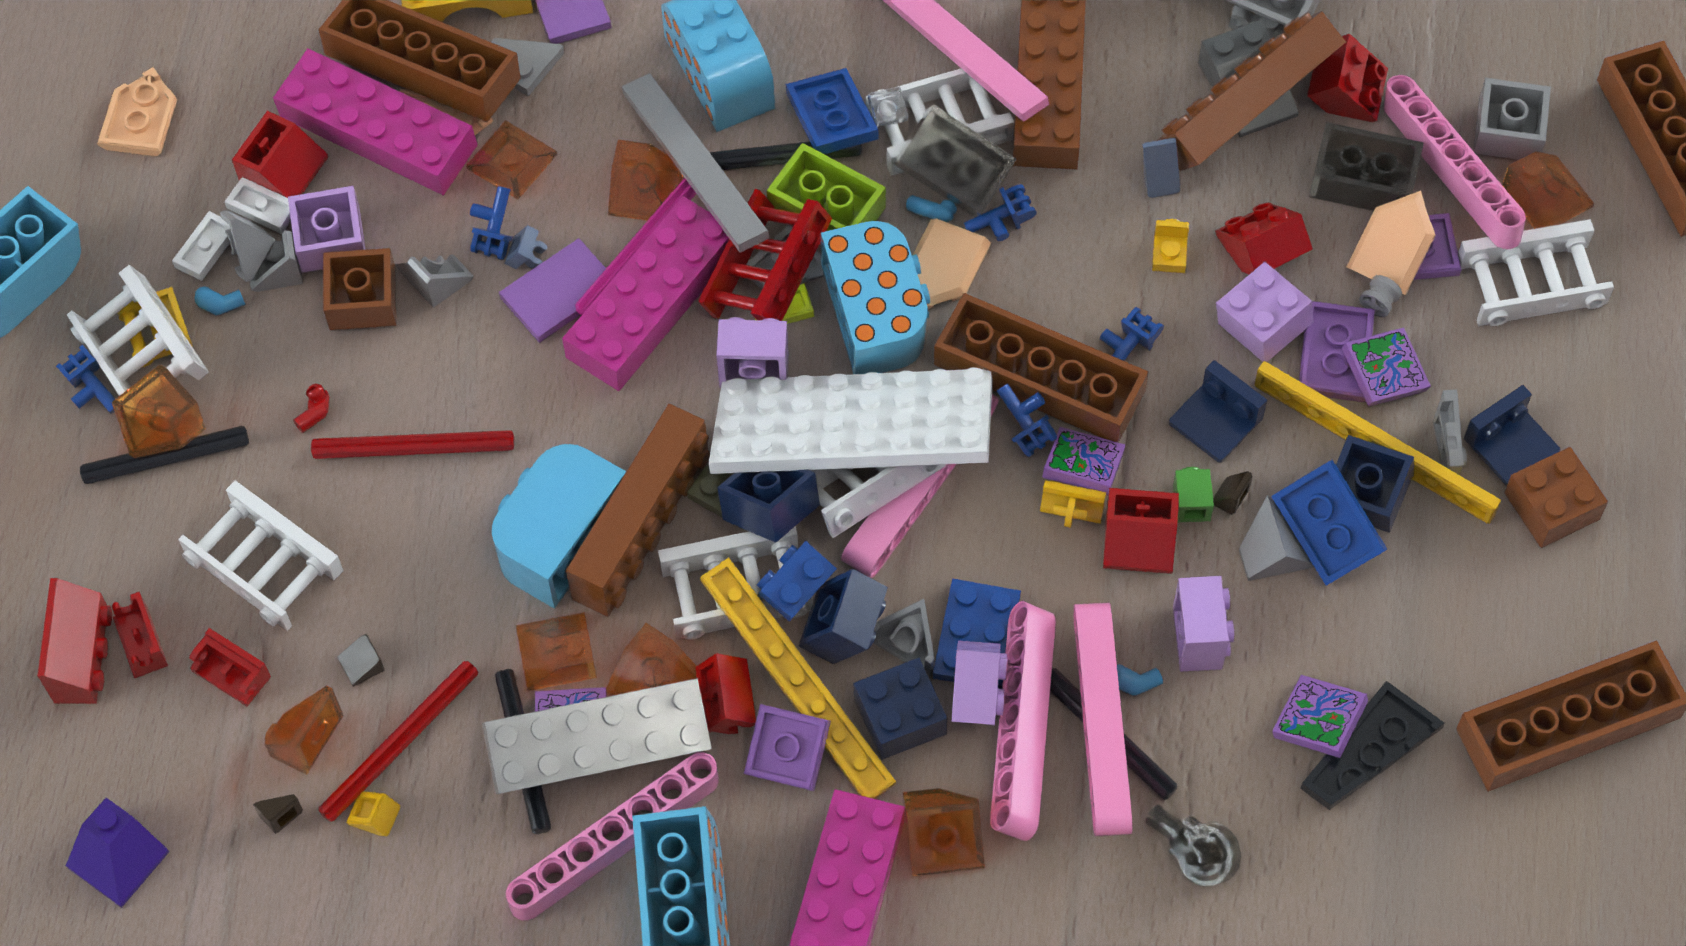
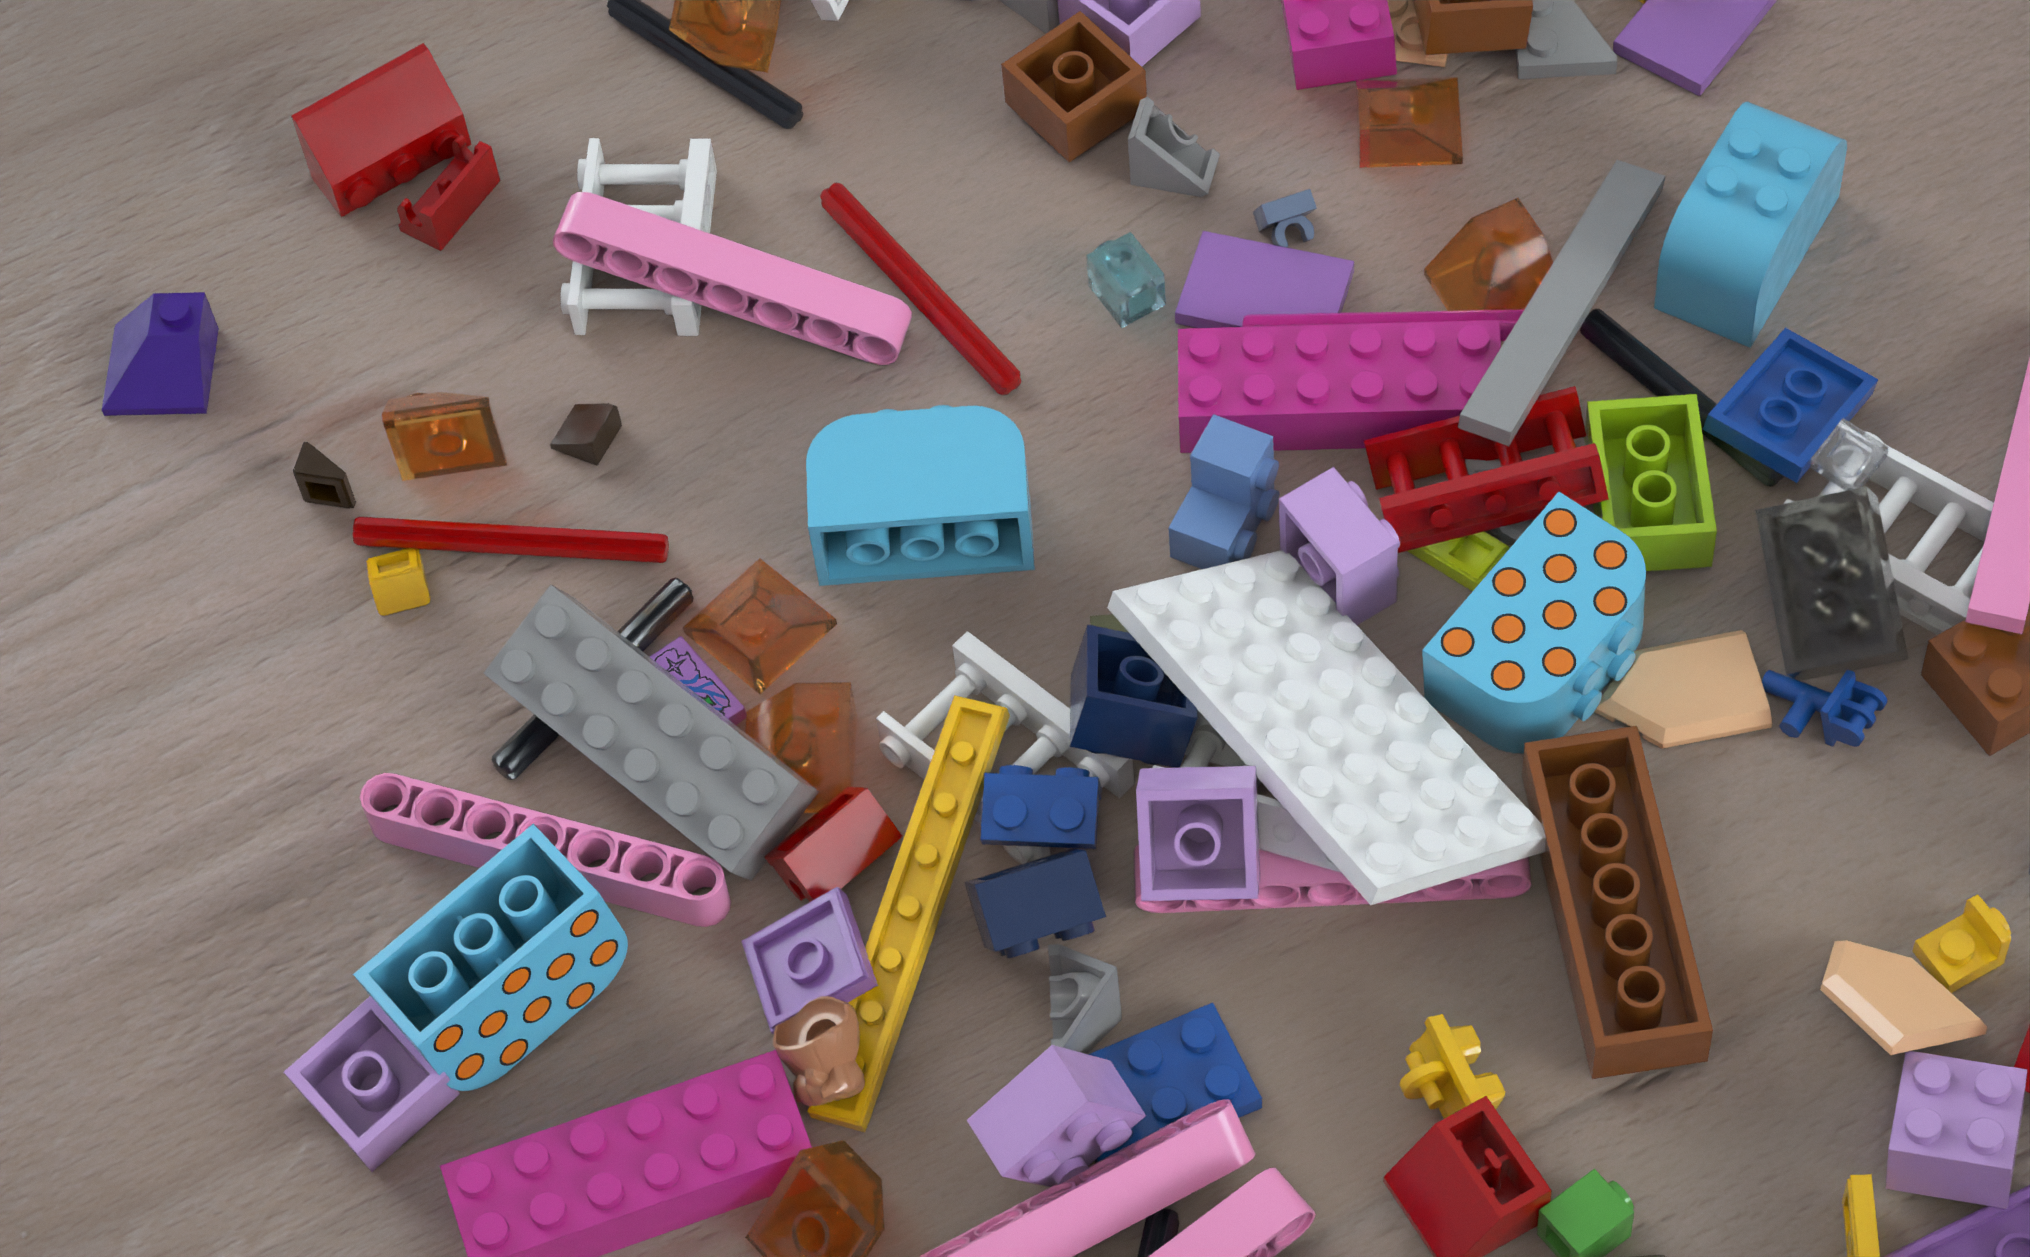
camera: 60 degrees right, 5 degrees down
red hinge [189,628,271,707] -> none
red arm [293,384,330,433] -> none
blue arm [470,186,513,260] -> none
dark orange brick [566,404,710,617] -> none
dark blue brick [853,658,948,760] -> none
dark azure arm [906,195,957,222] -> none
blue arm [997,383,1057,457] -> none
medium lavender tile [1042,427,1126,495] -> none
blue arm [1100,307,1164,361] -> none
dark blue bracket [1169,360,1267,463] -> none
none -> bright pink beam [553,192,912,365]
none -> nougat hair [773,996,865,1106]
none -> clear light blue brick [1086,232,1166,328]
none -> lavender brick [1136,766,1260,901]
none -> medium blue brick [1168,414,1280,569]
none -> light nougat tile [1820,940,1987,1055]

